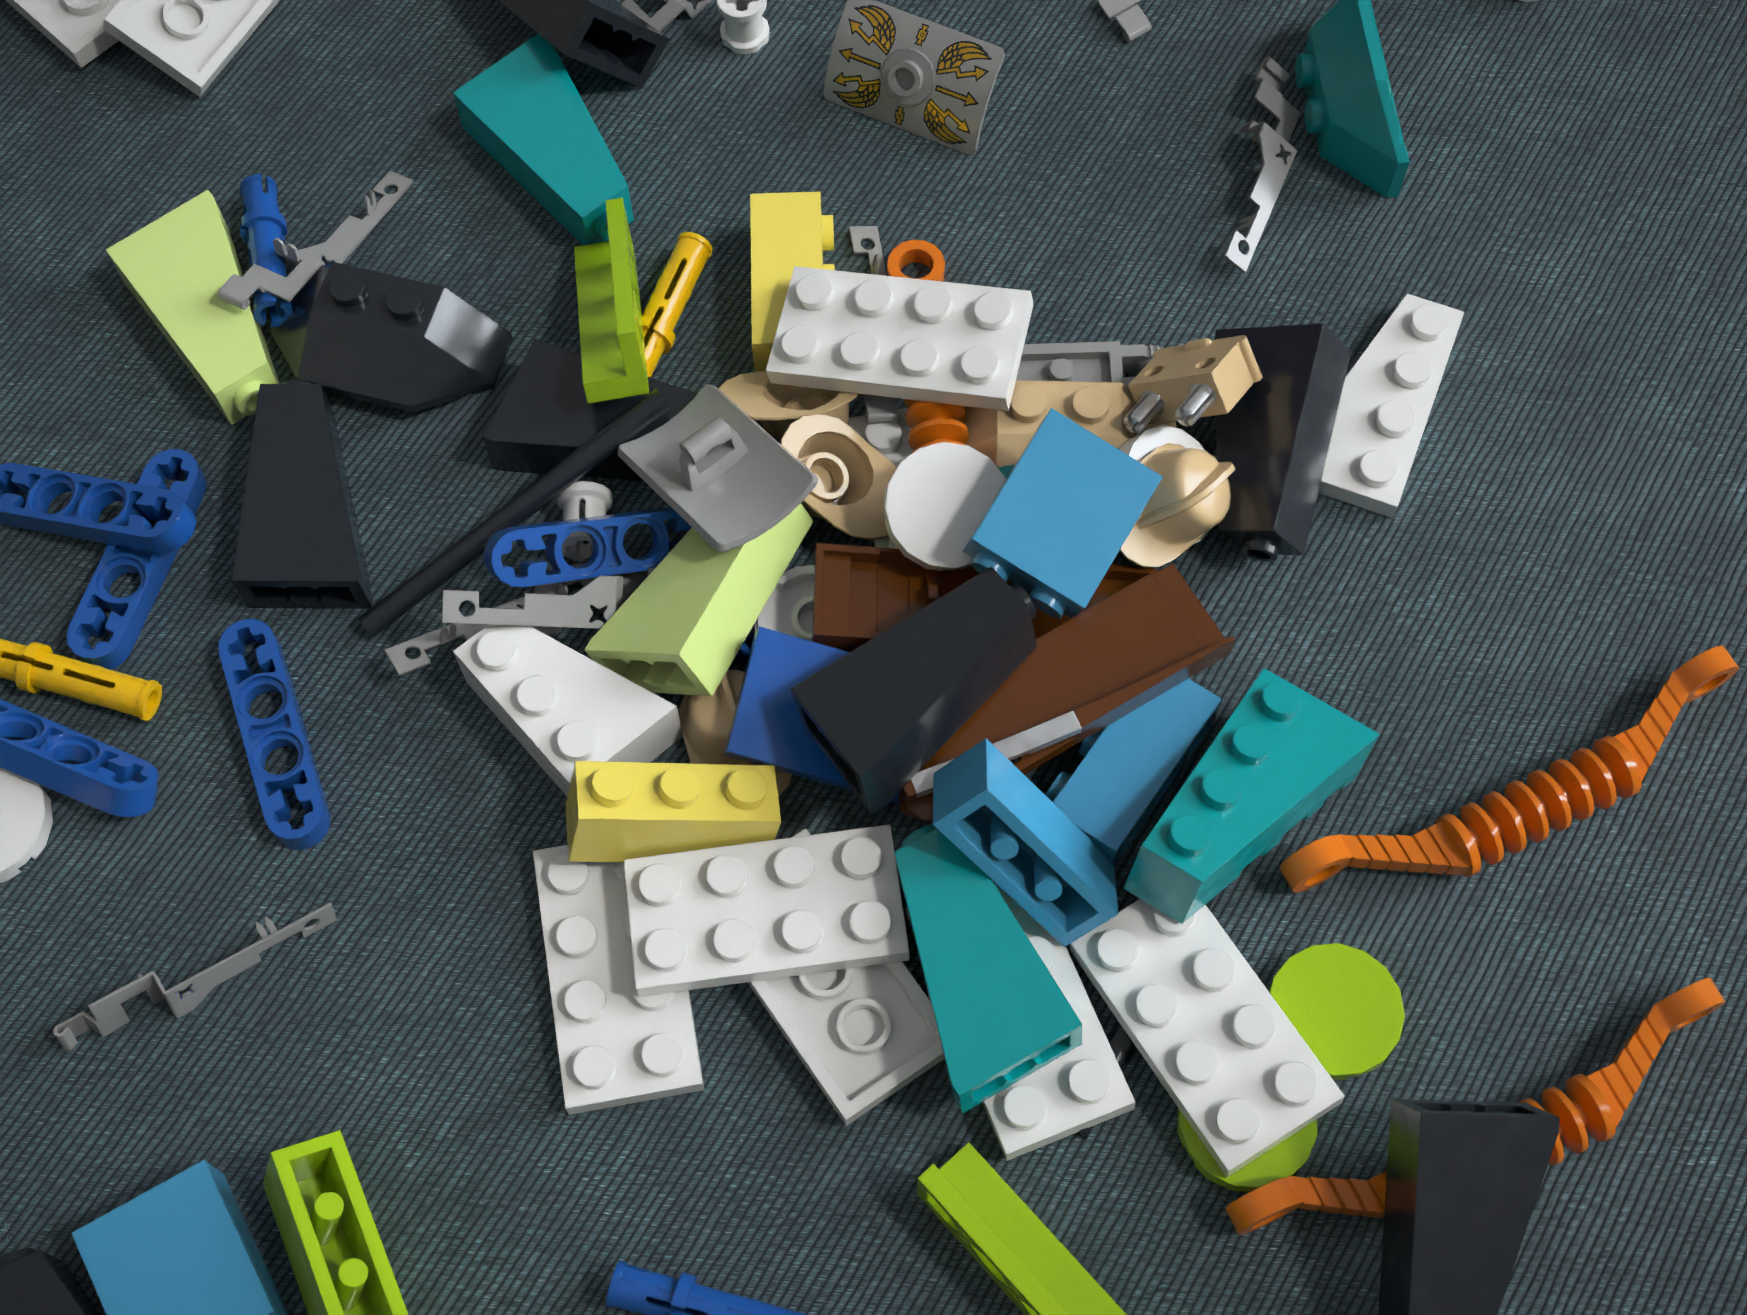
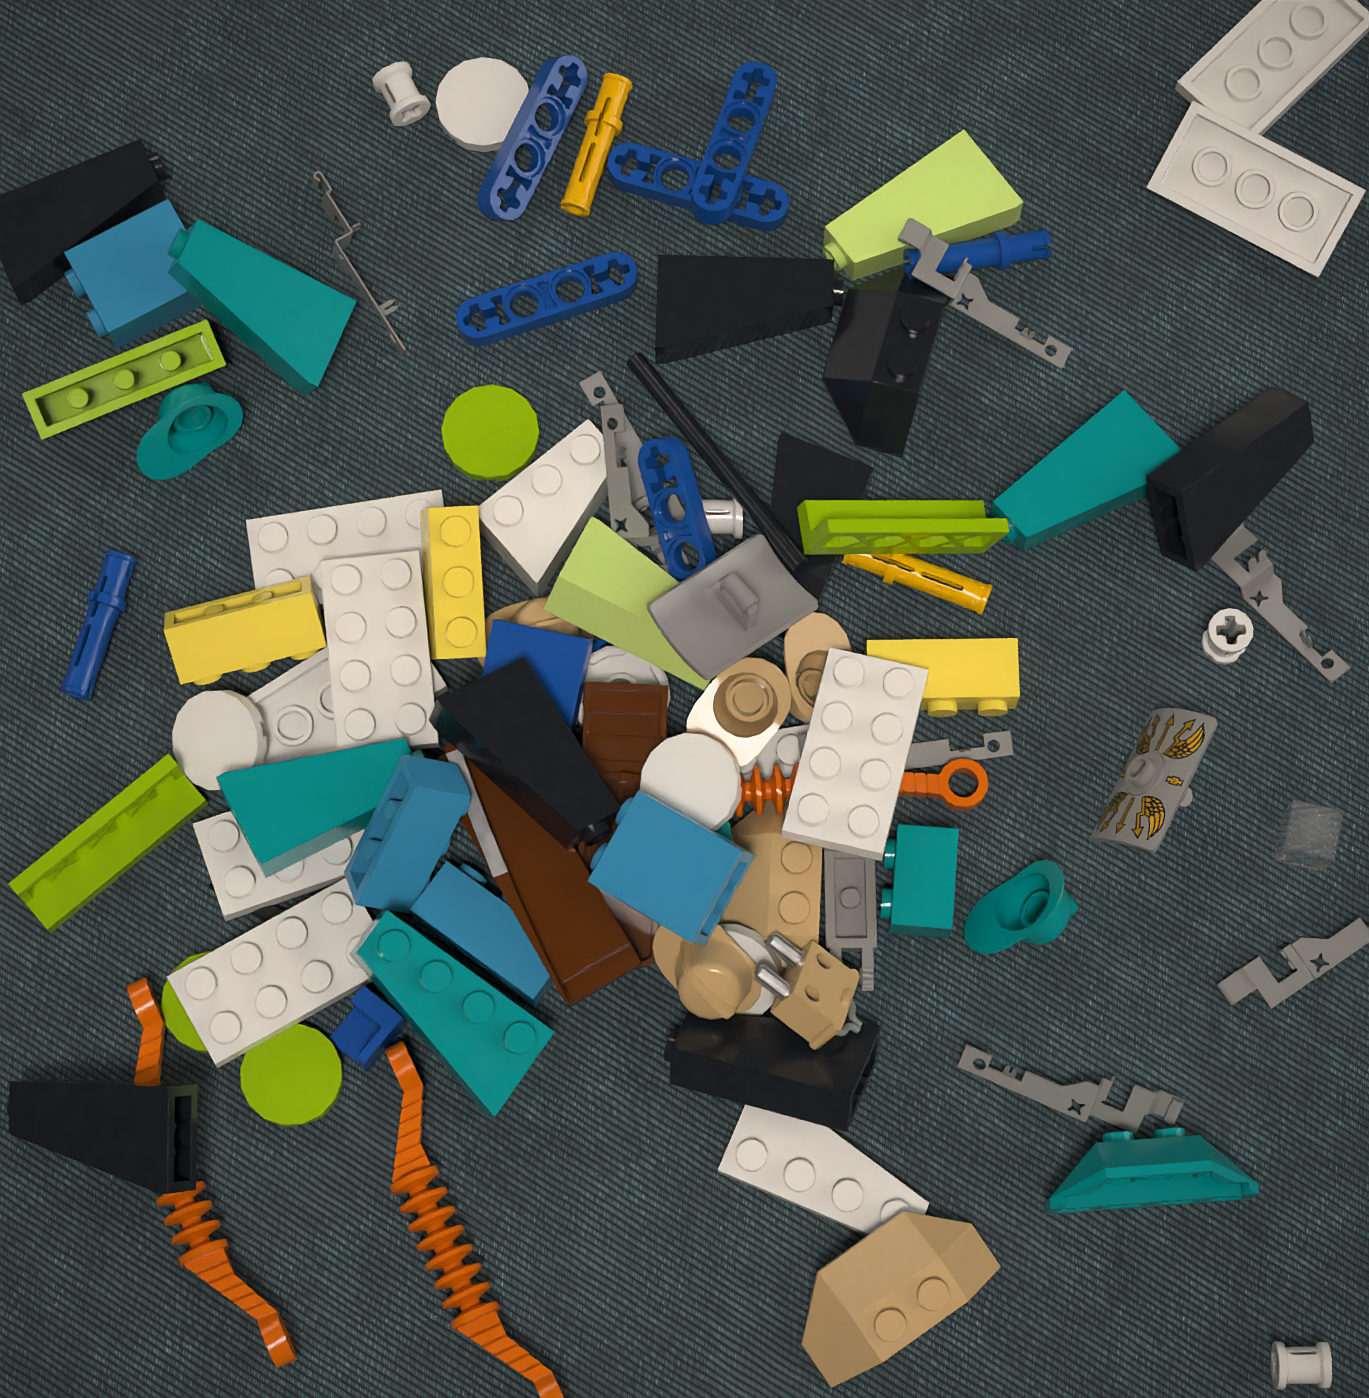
camera: 90 degrees right, 10 degrees up
none -> teal piece [136,382,243,480]
none -> light yellow brick [164,576,327,685]
none -> teal slope [167,219,357,396]
none -> white tile [172,690,267,790]
none -> blue panel [330,985,407,1073]
none -> lime tile [441,384,540,482]
none -> tan wedge [800,1211,1001,1388]
none -> teal brick [880,824,959,938]
none -> teal piece [964,859,1078,954]

